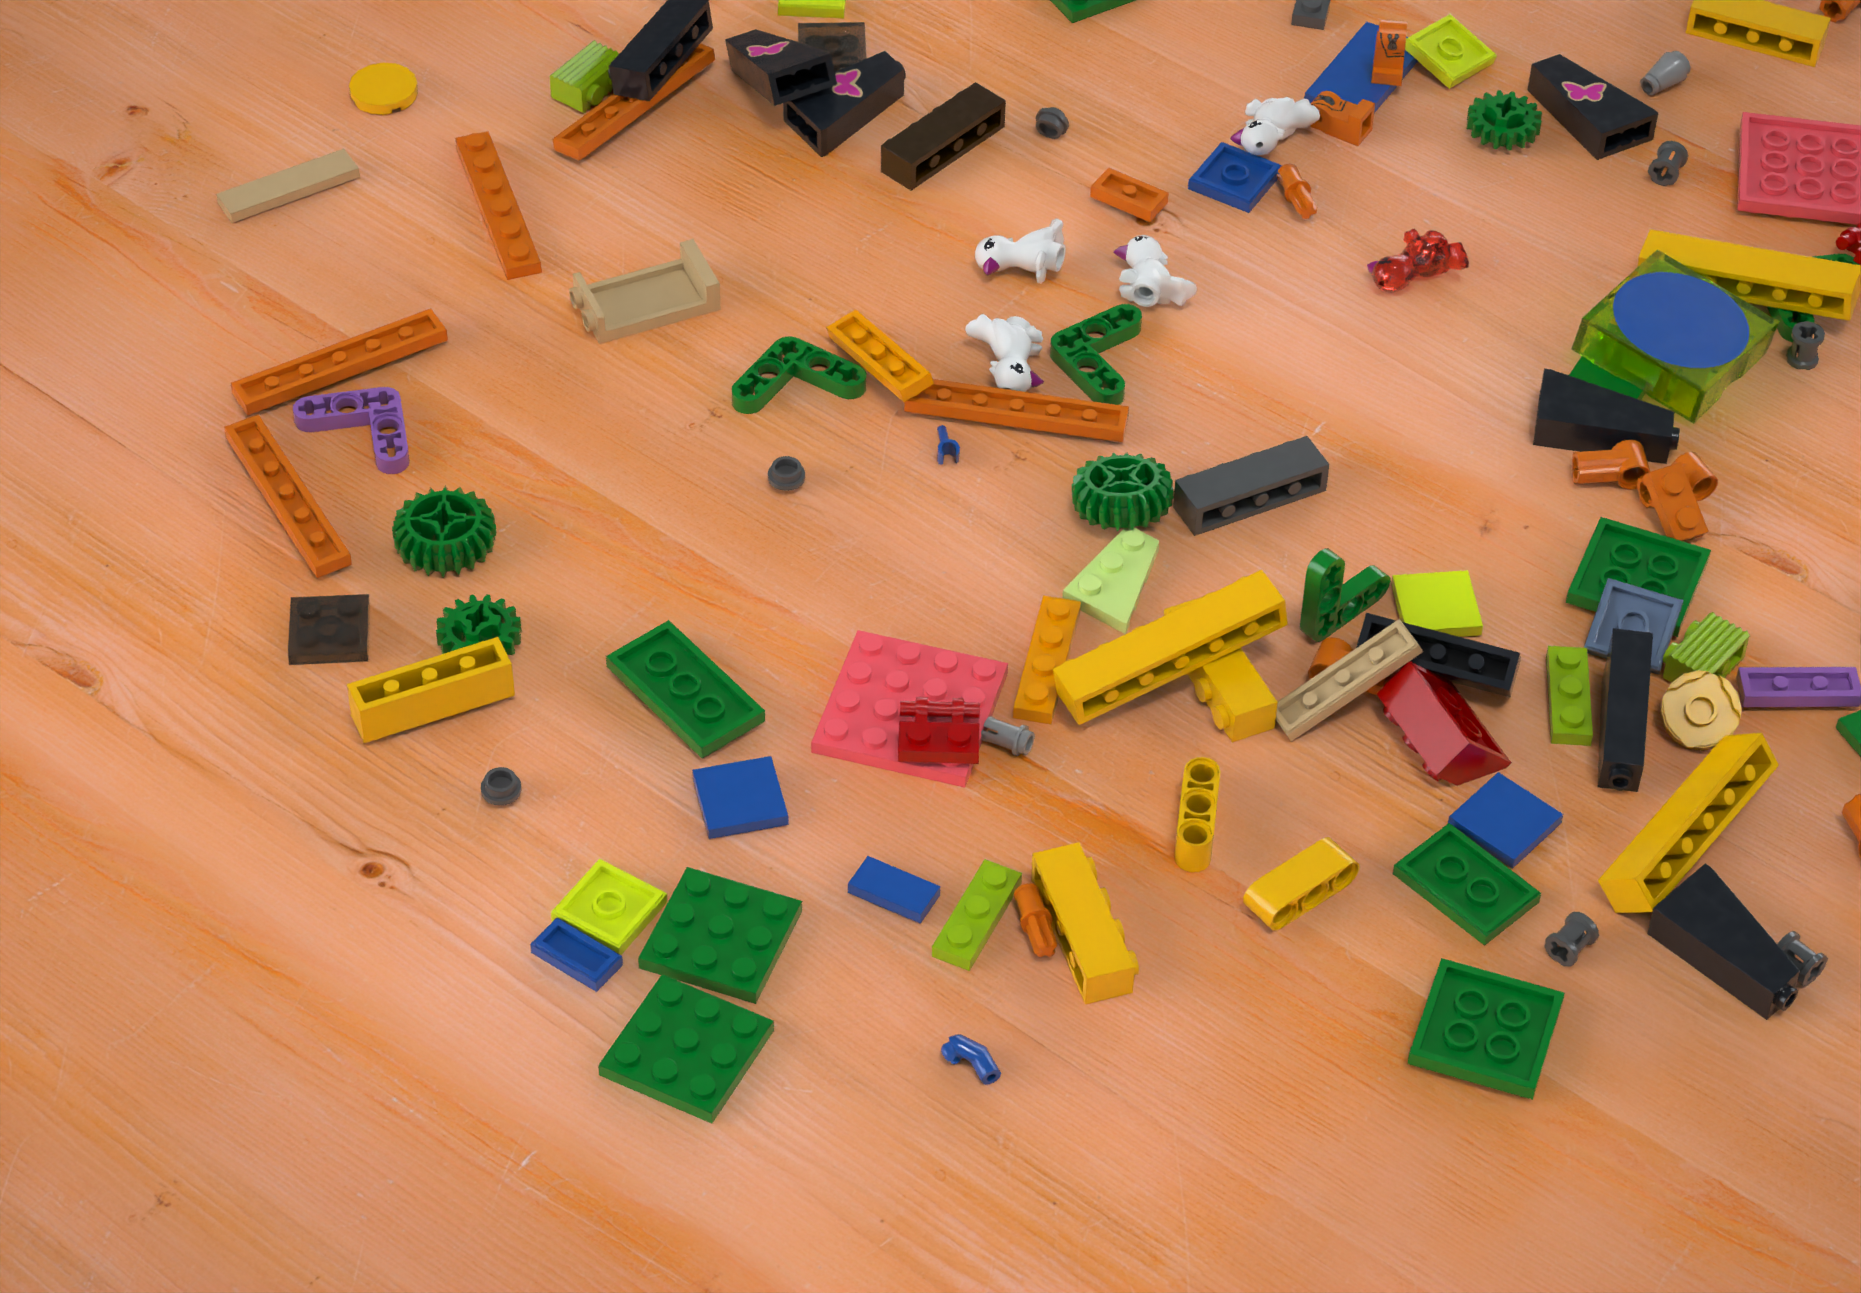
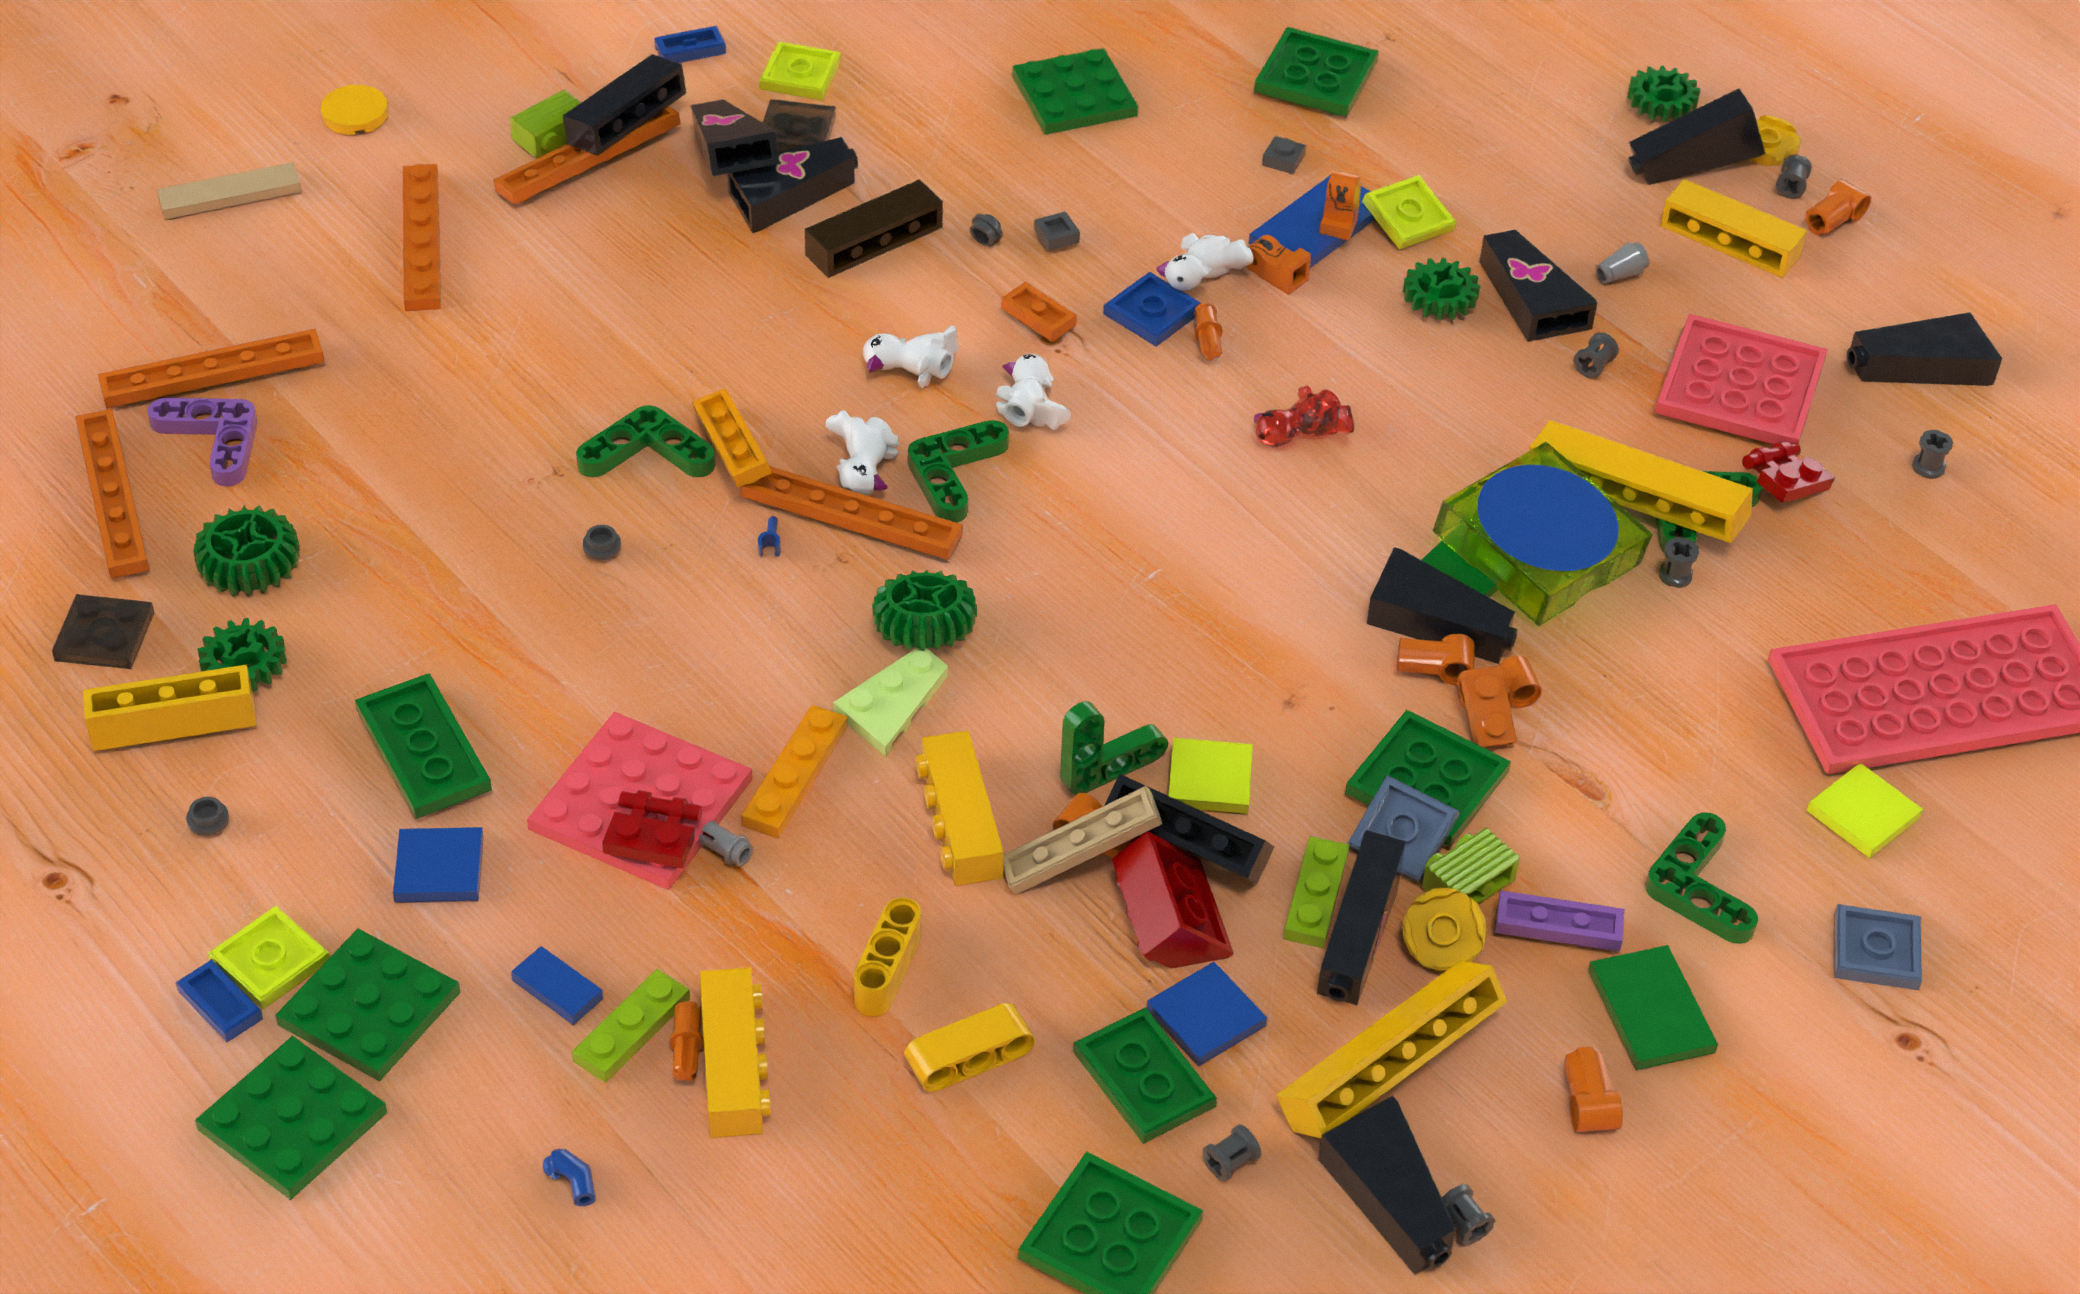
camera: 10 degrees right, 0 degrees up
tan panel [569,239,721,344] -> none
yellow brick [1053,569,1288,725] -> none
dark grey brick [1173,436,1329,536] -> none
none -> dark grey plate [1034,211,1080,251]

